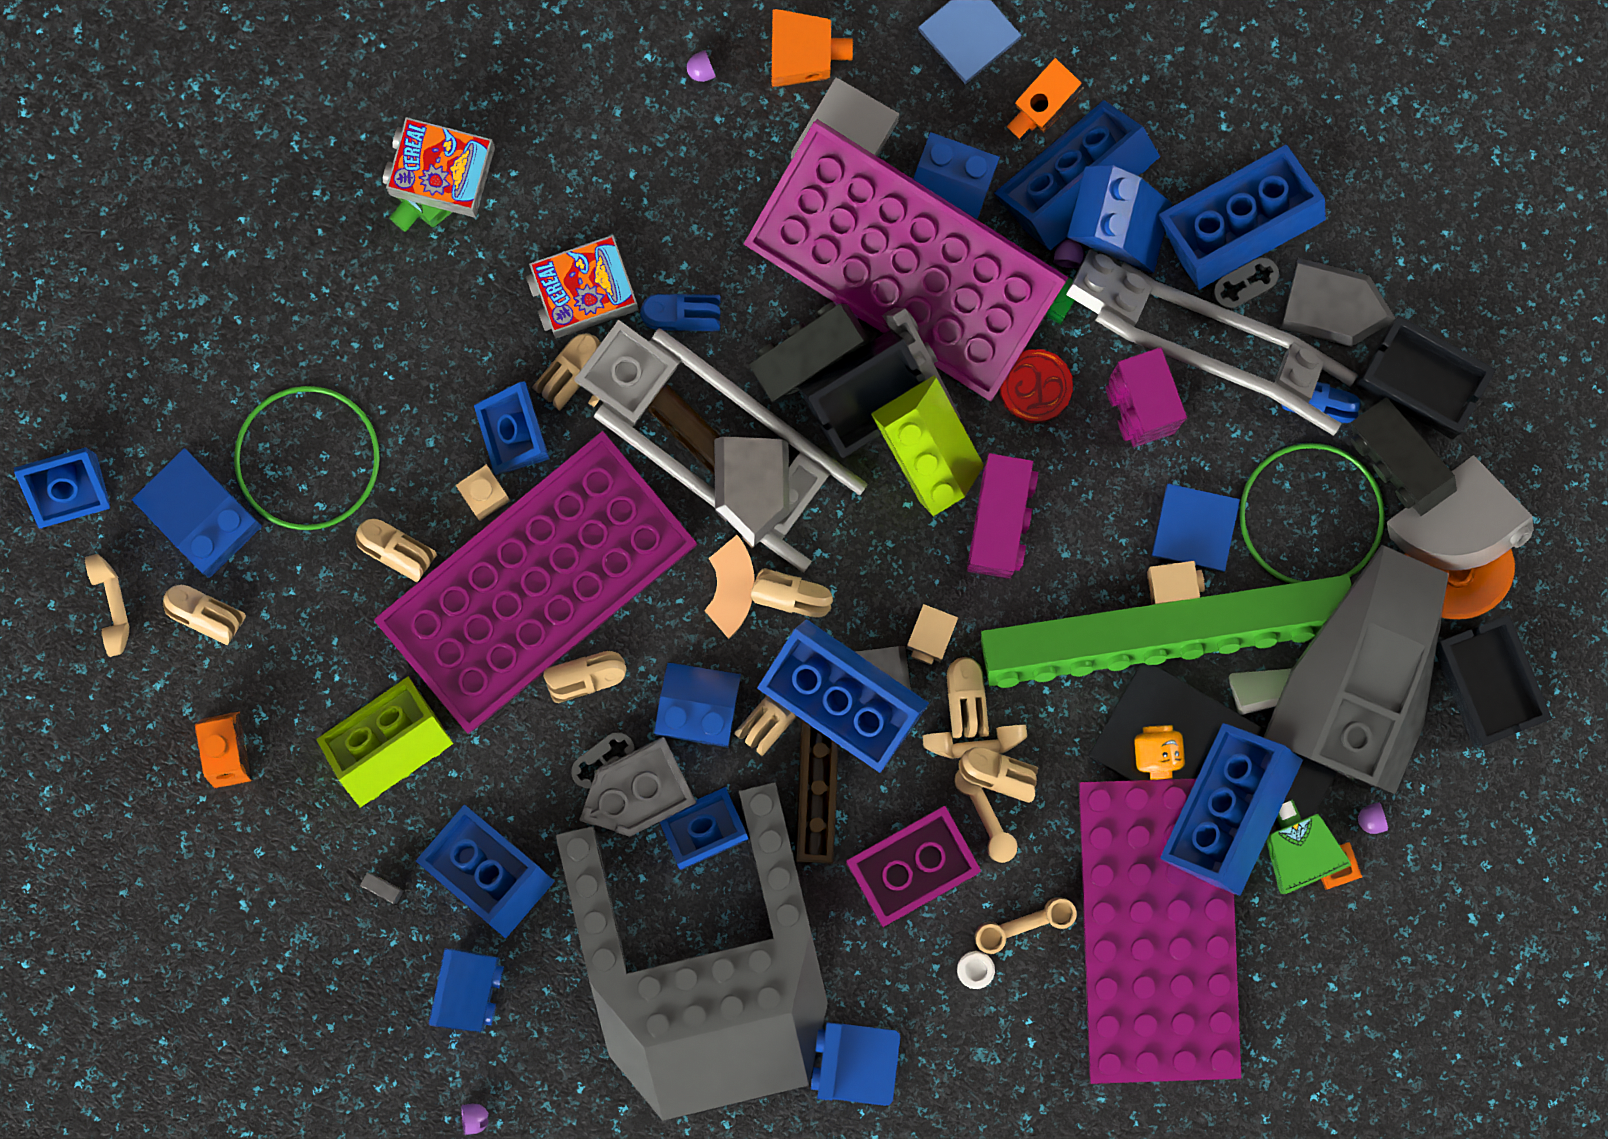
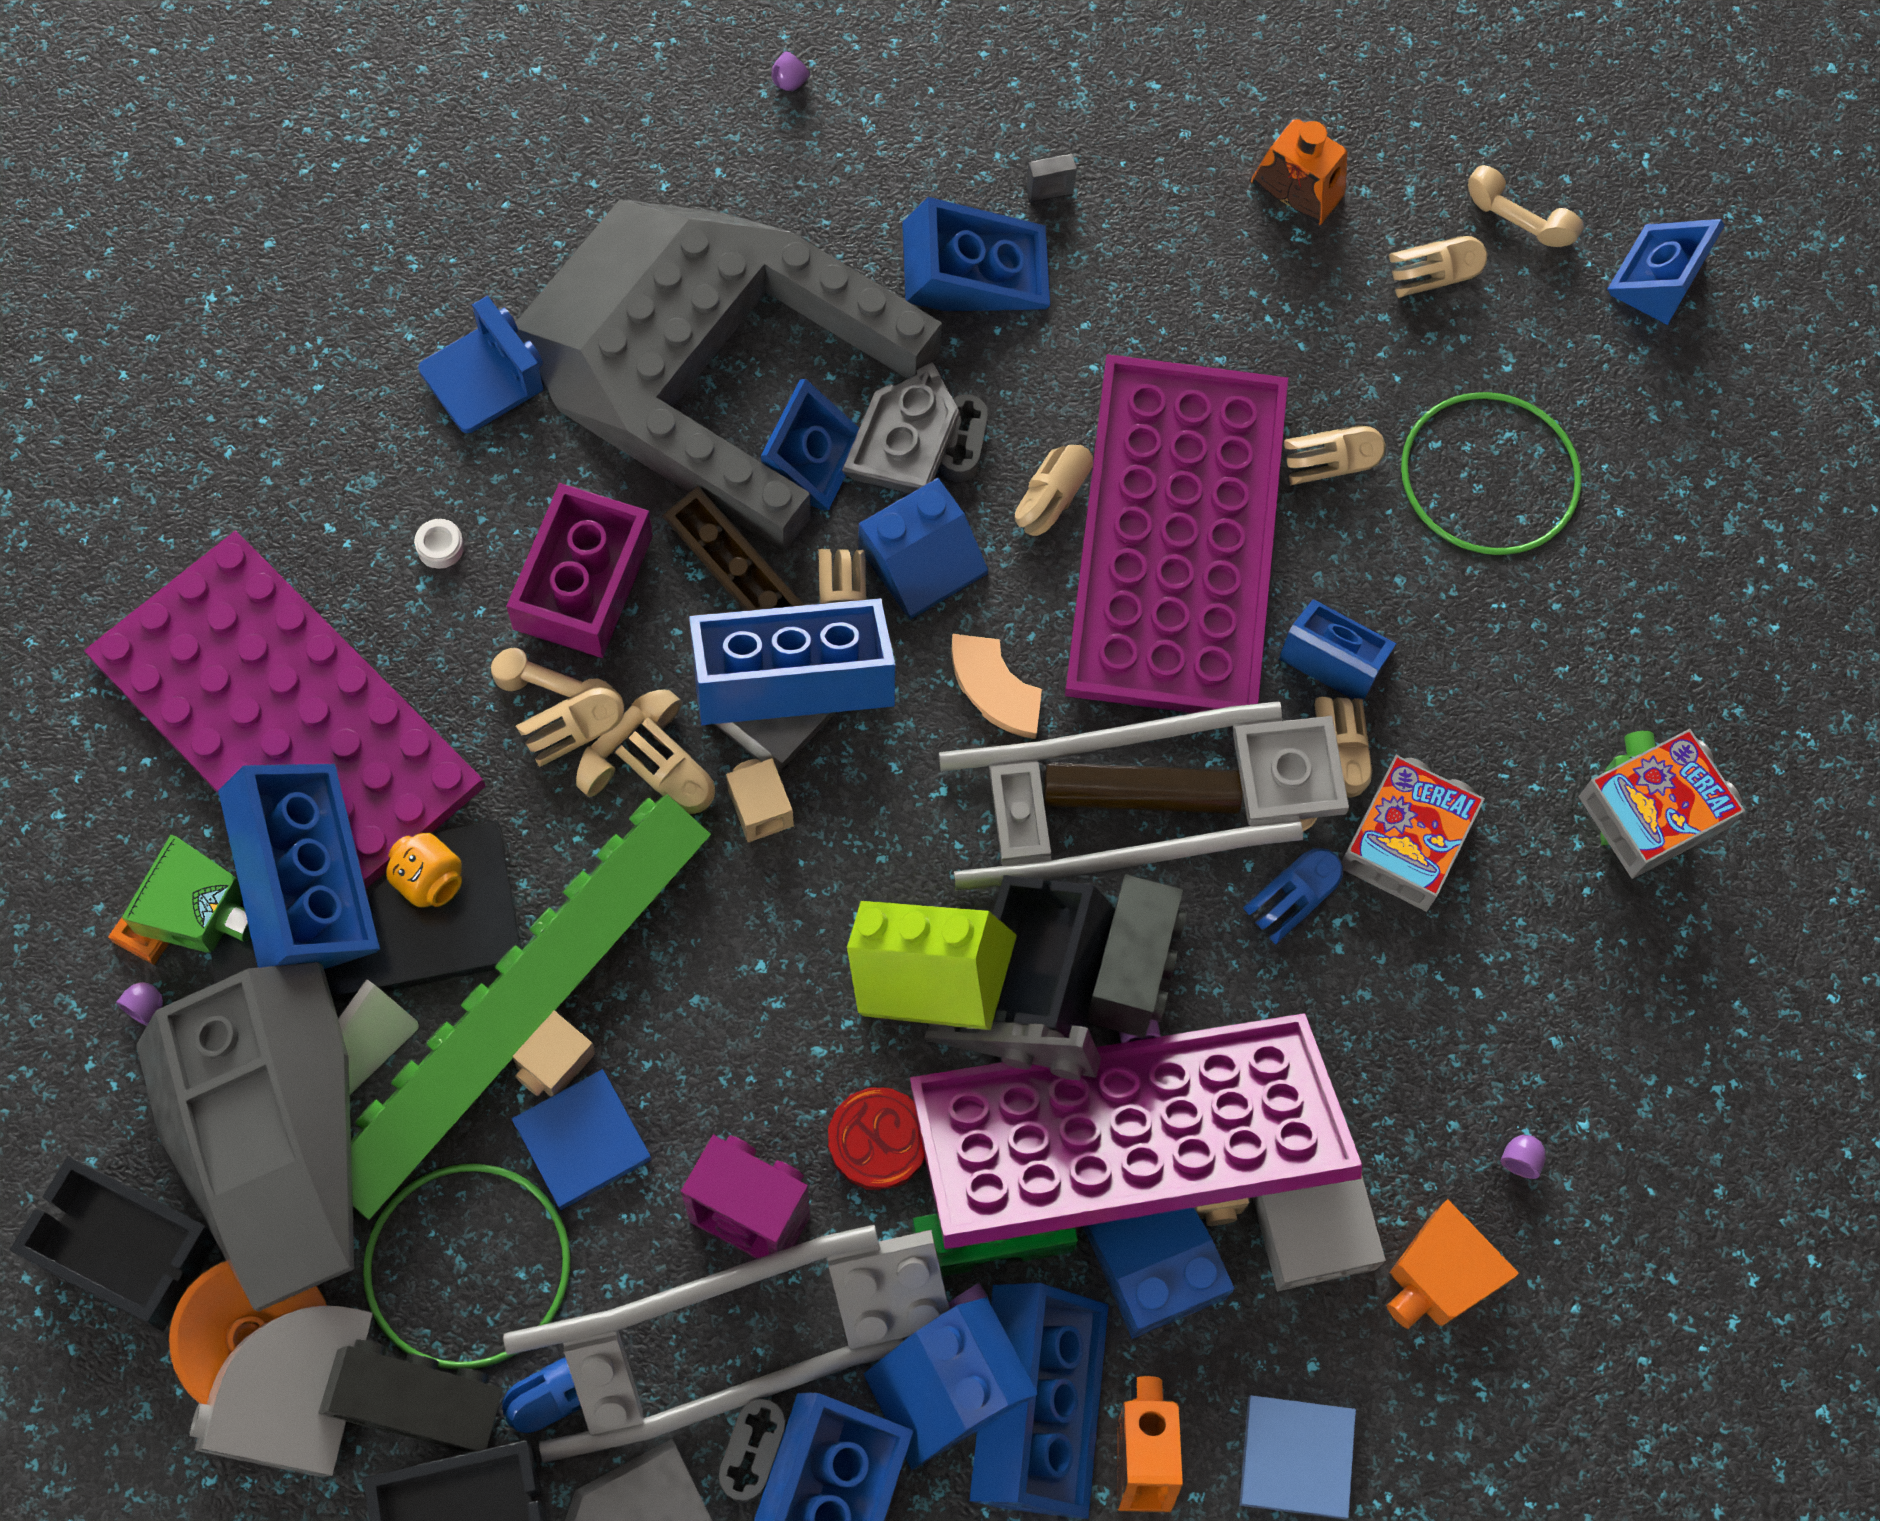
camera: 135 degrees right, 15 degrees down
blue slope [131,448,262,578] -> none
lime slope [316,676,453,808] -> none
blue slope [429,948,504,1032] -> none
tan brick [456,465,510,521] -> none
flat silver tile [714,437,790,548] -> none
tan arm [751,568,833,617] -> none
magenta brick [966,453,1038,579] -> none
tan bar [975,897,1077,954] -> none

